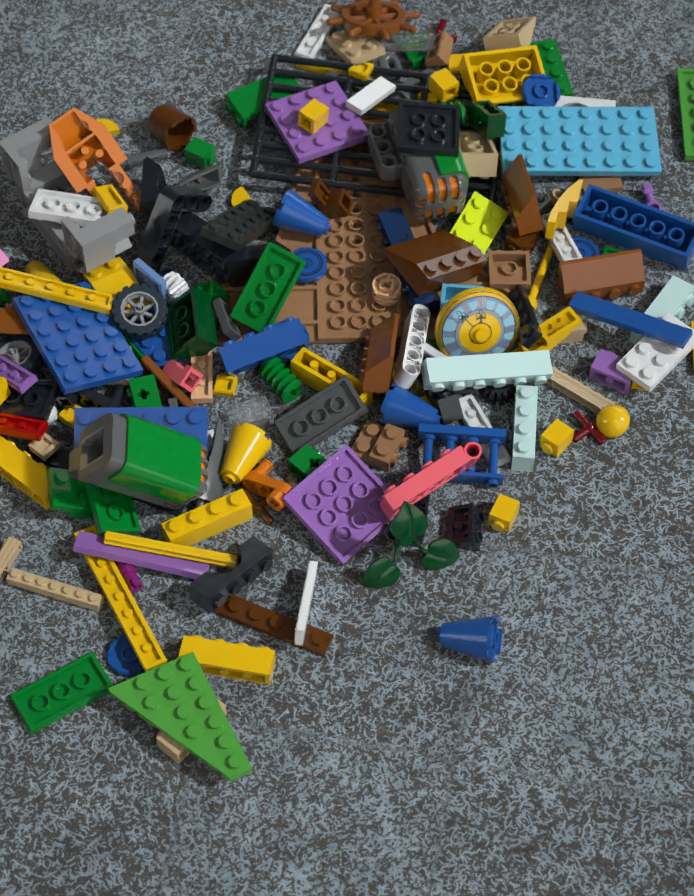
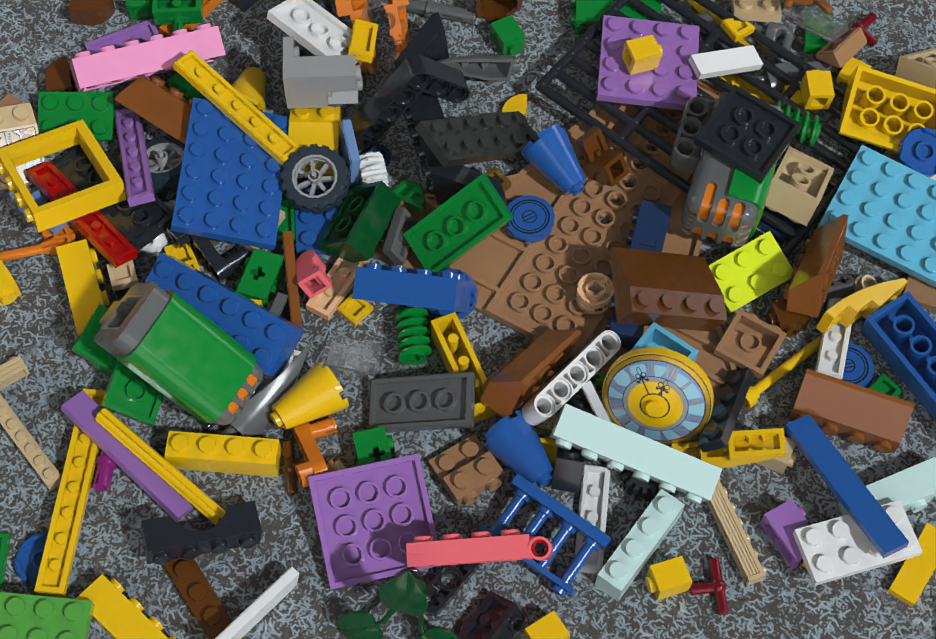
camera: 30 degrees right, 5 degrees up
dark green brick [469,100,507,140] -> none
yellow hair [596,404,630,438] -> none

